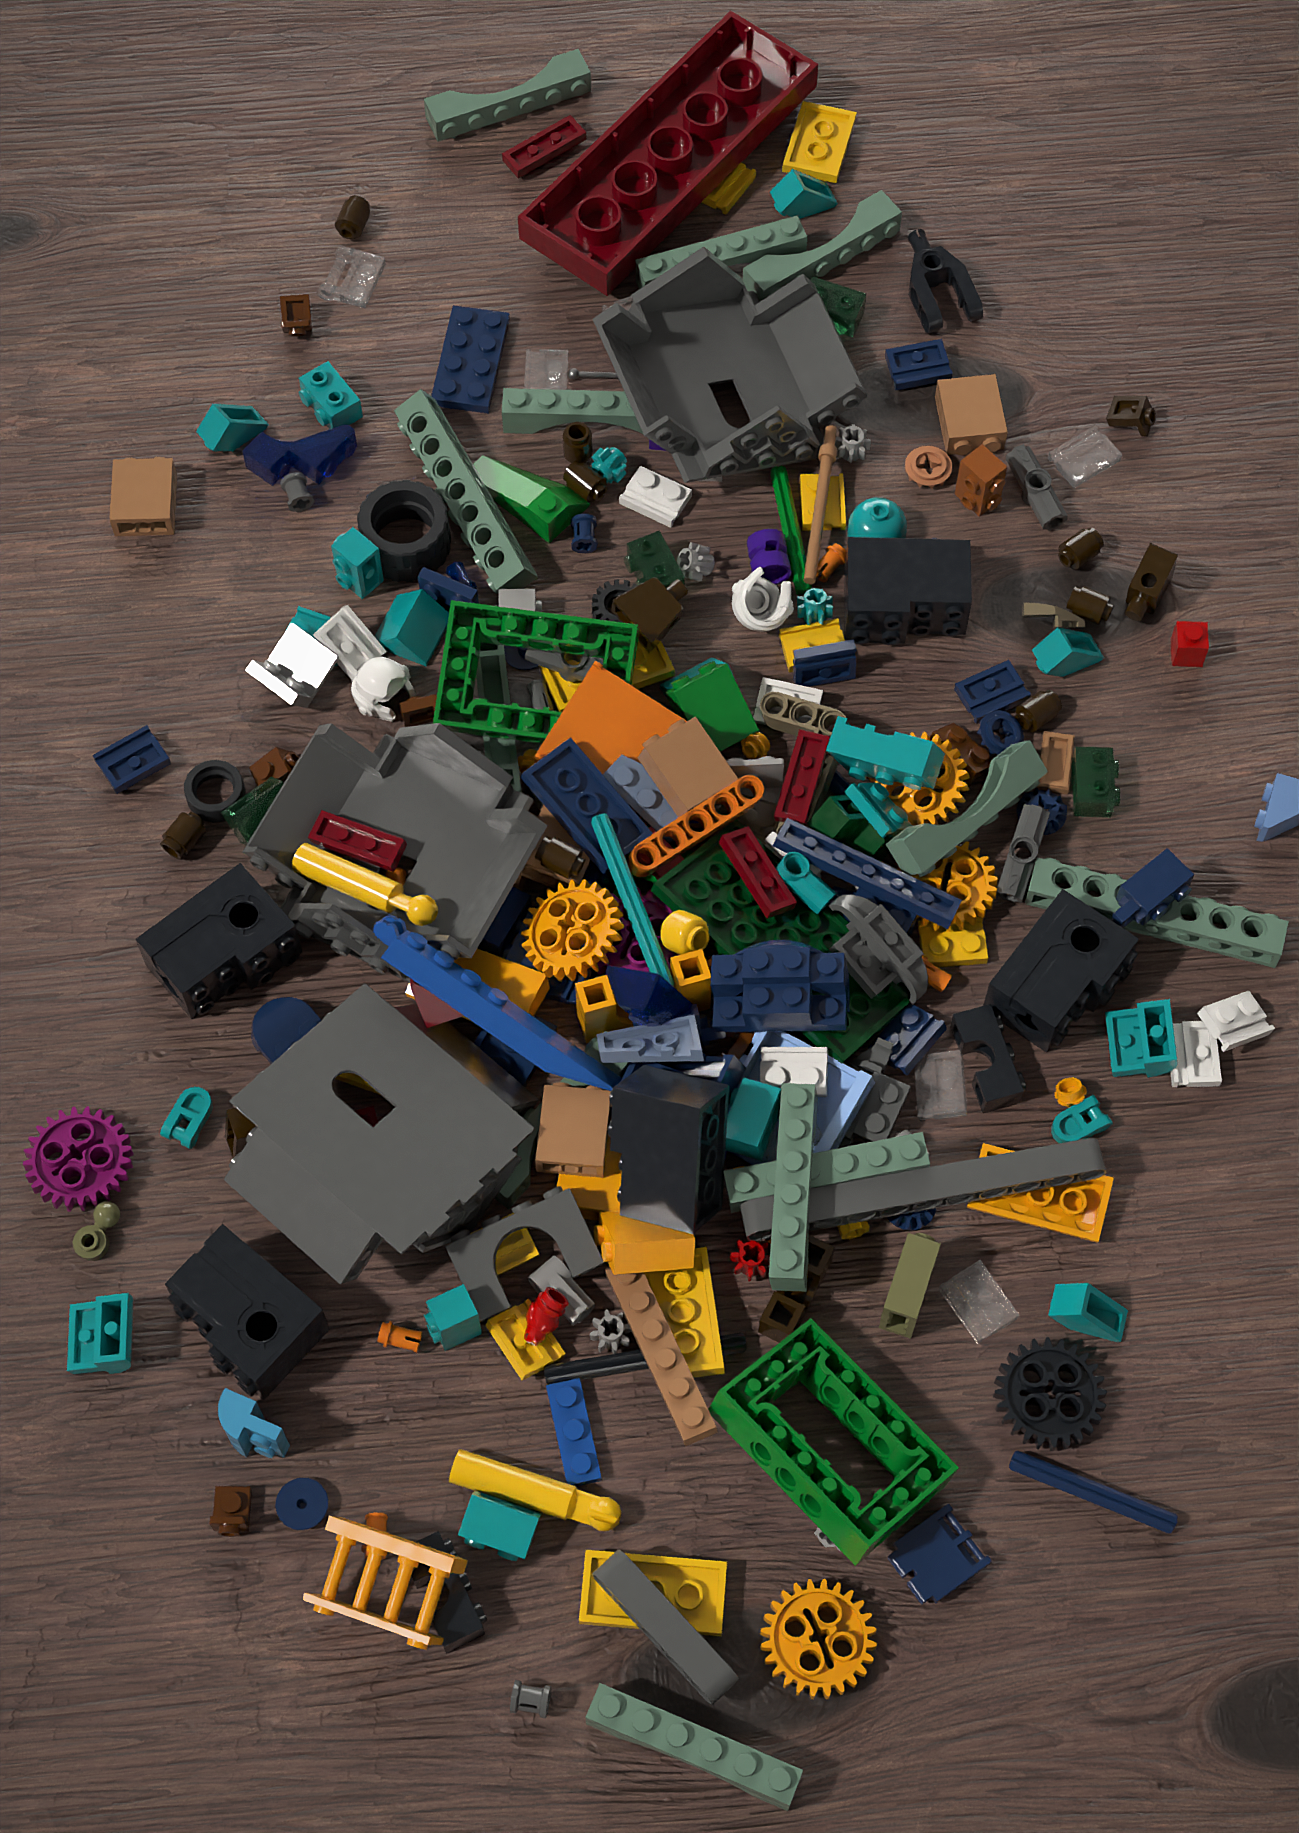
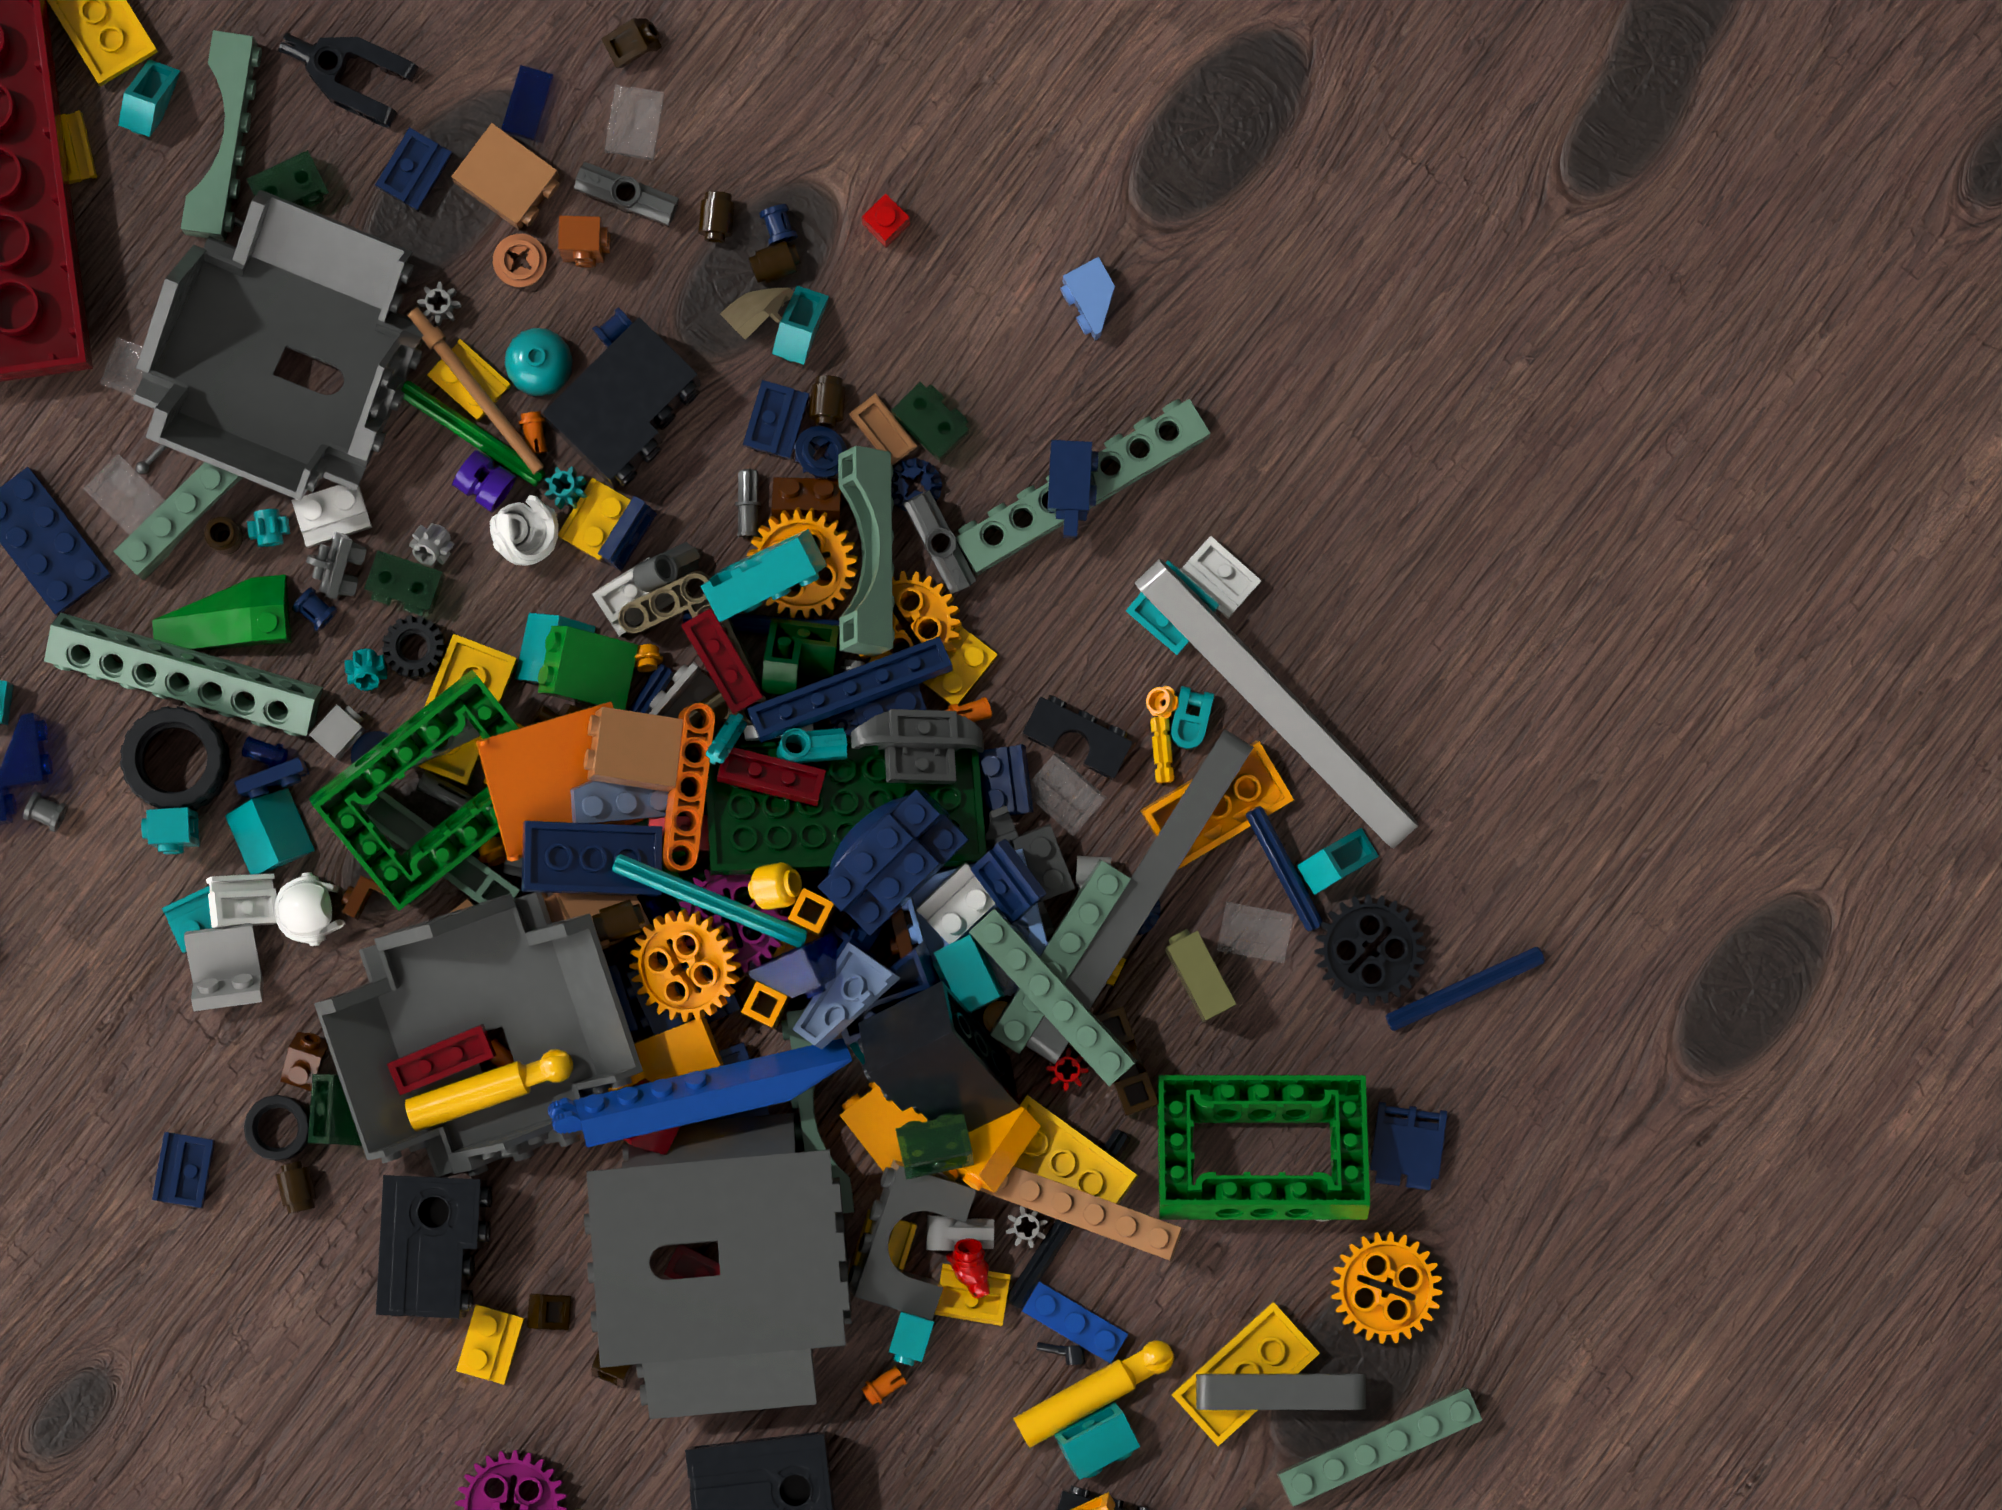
camera: 50 degrees left, 20 degrees up
teal plate [160,1087,213,1149] -> none
dark blue slope [251,997,322,1064] -> none
medium nougat brick [535,1082,611,1178] -> none
dark brown brick [563,461,608,503] -> none
dark brown torso [611,577,688,653] -> none
sand green arch [636,215,807,289] -> none
teal plate [845,783,913,838] -> none
black piece [983,889,1139,1053] -> none
dark brown torso [1125,543,1178,621] -> none
white plate [1197,991,1275,1052] -> none
none -> dark grey hips [306,532,367,599]
none -> teal gear [344,649,387,691]
none -> yellow plate [456,1304,525,1385]
none -> clear blue tile [501,65,554,141]
none -> dark brown slope [527,1293,571,1330]
none -> dark grey piece [633,542,701,592]
none -> teal axle [706,713,747,765]
none -> dark grey axle [735,469,762,538]
none -> dark blue bush [759,204,798,246]
none -> clear green brick [895,1113,974,1180]
none -> dark blue plate [970,839,1047,924]
none -> black hand [1036,1342,1085,1365]
none -> light grey beam [1135,559,1419,849]
none -> yellow axle [1150,716,1174,784]
none -> dark blue axle [1246,806,1323,931]

